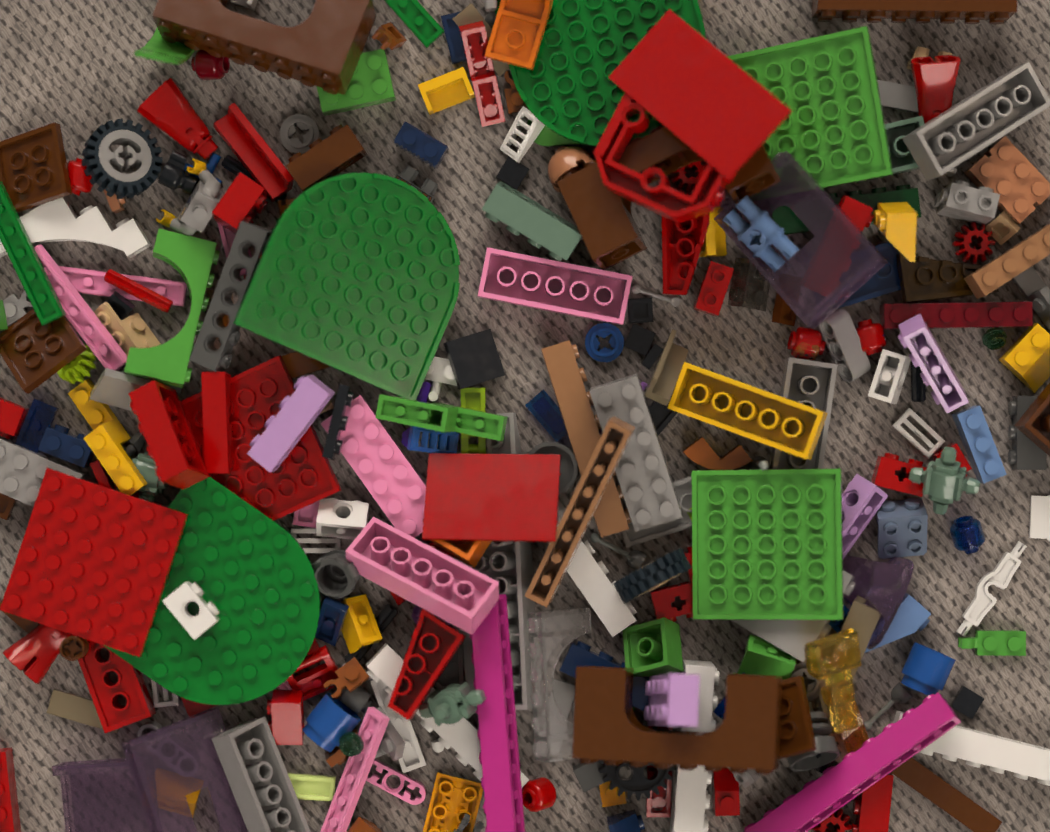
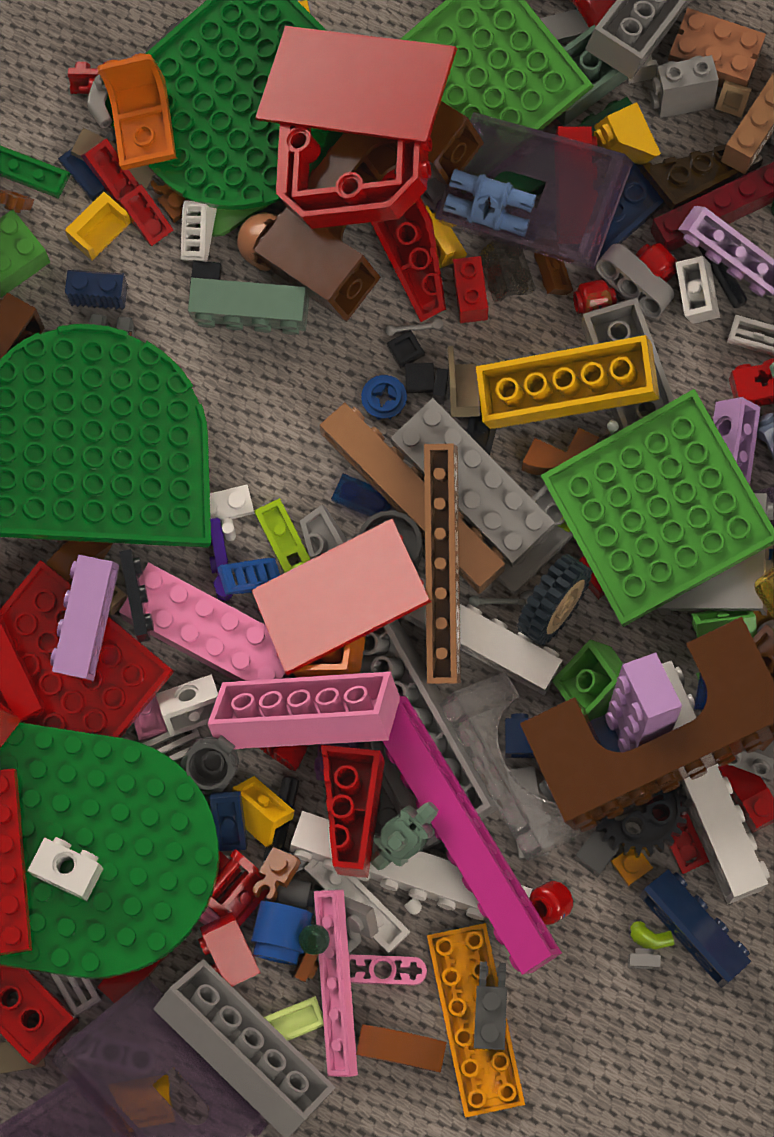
camera: 20 degrees left, 15 degrees down
bright green bracket [375,394,508,441] -> none
black tile [444,329,505,390] -> none
bright pink brick [478,247,633,325] -> none
red brick [649,581,693,622] -> none
red gear [952,222,995,264] -> none

